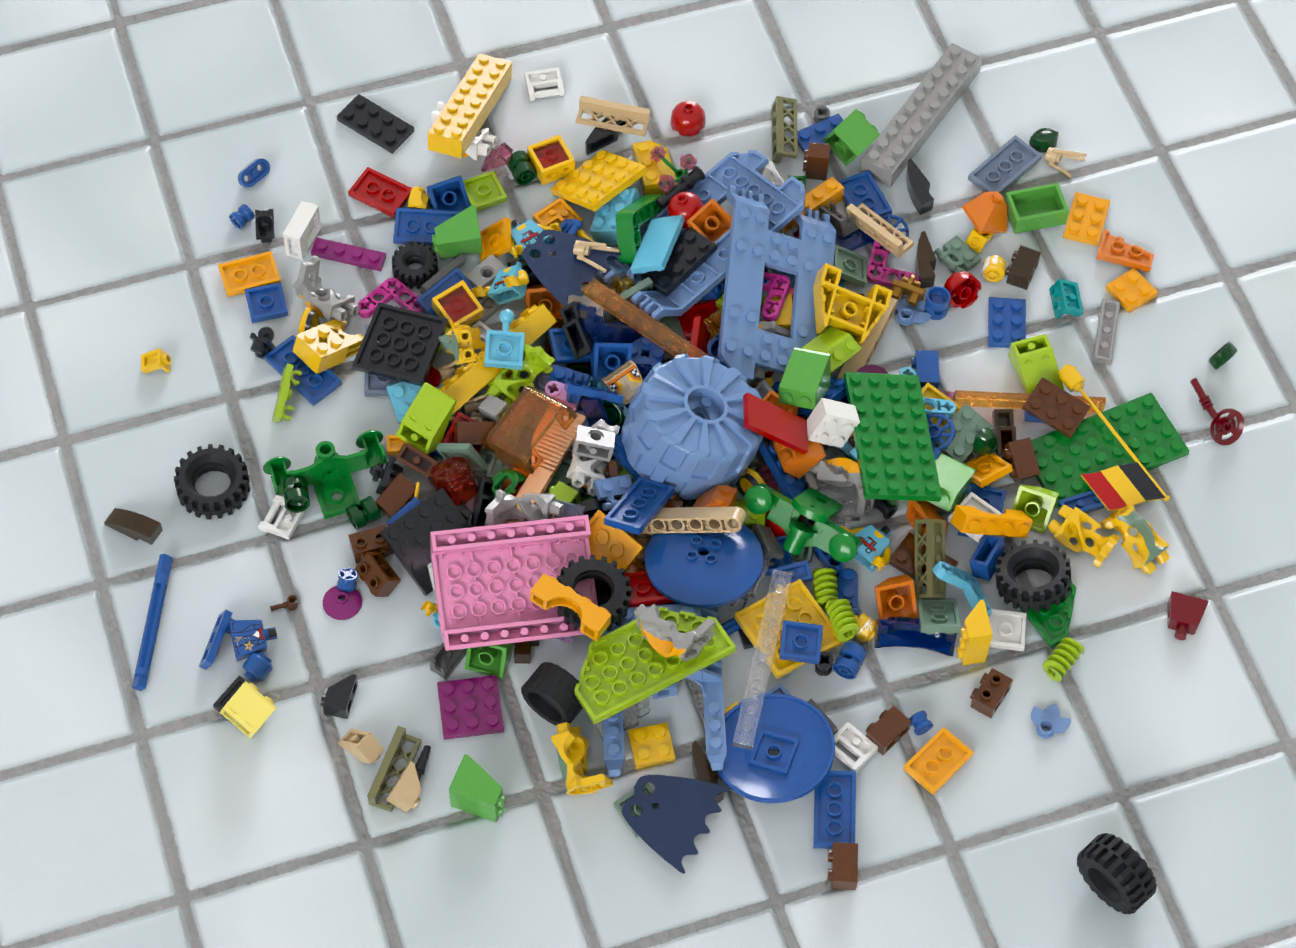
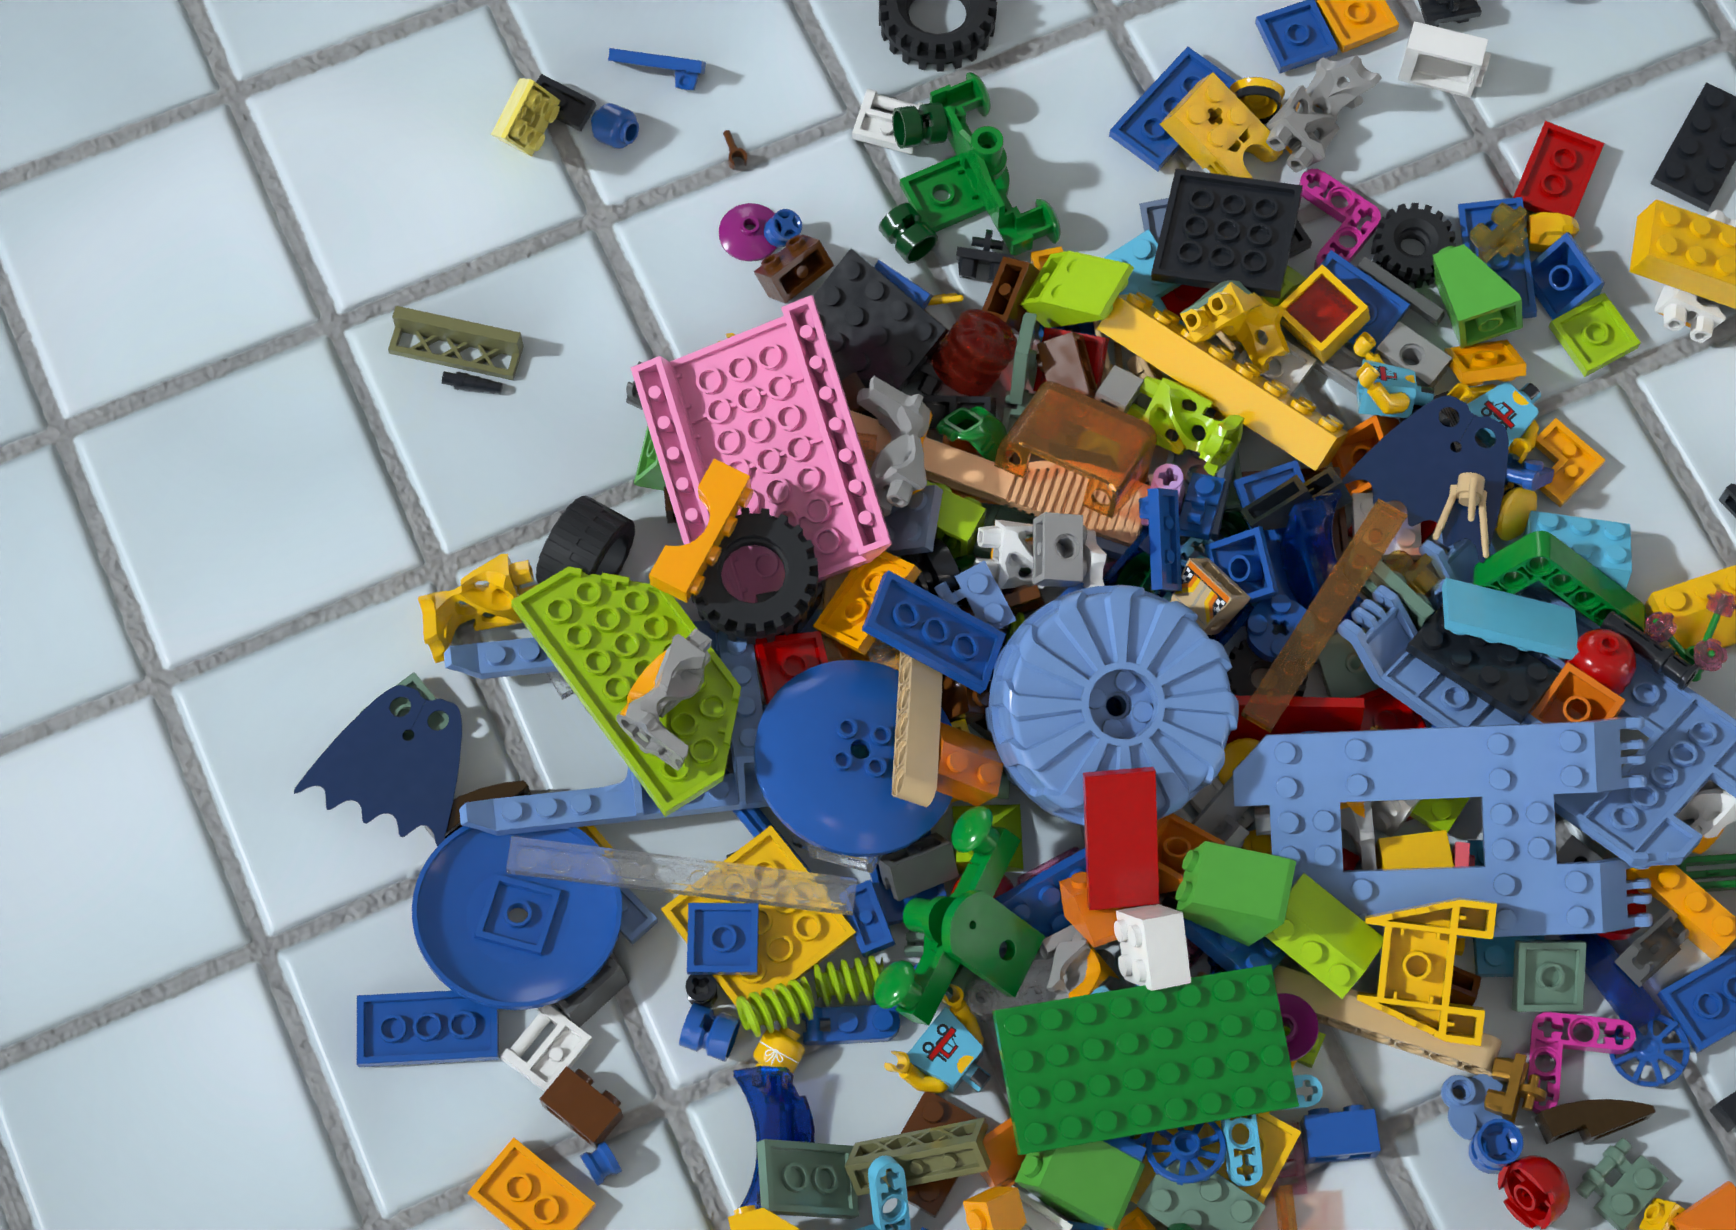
camera: 85 degrees right, 10 degrees up
blue torso [229,620,277,662] -> none
black hips [250,327,276,360] -> none
lime plate [272,363,302,423] -> none
magenta plate [311,237,386,272] -> none
black slope [320,674,358,719] -> none
tan slope [338,729,384,764] -> none
reddish brown brick [348,525,394,564] -> none
reddish brown brick [375,472,416,518] -> none
tan slope [386,762,422,813] -> none
magenta plate [437,675,504,740] -> none
bright green slope [449,754,506,822] -> none
clear pink slope [481,142,513,172] -> none
medium azure plate [484,309,525,370] -> none
dark green wheel [506,151,537,185] -> none
yellow piece [527,135,575,186] -> none
yellow plate [550,150,648,211] -> none
yellow plate [628,723,676,769] -> none
piece [736,468,766,496] -> none
dark pink beam [762,272,791,322] -> none
reddish brown brick [827,842,858,890] -> none
tan fence [846,203,914,258] -> none
orange slope [874,574,918,625] -> none
none -> clear yellow hips [1470,202,1528,264]

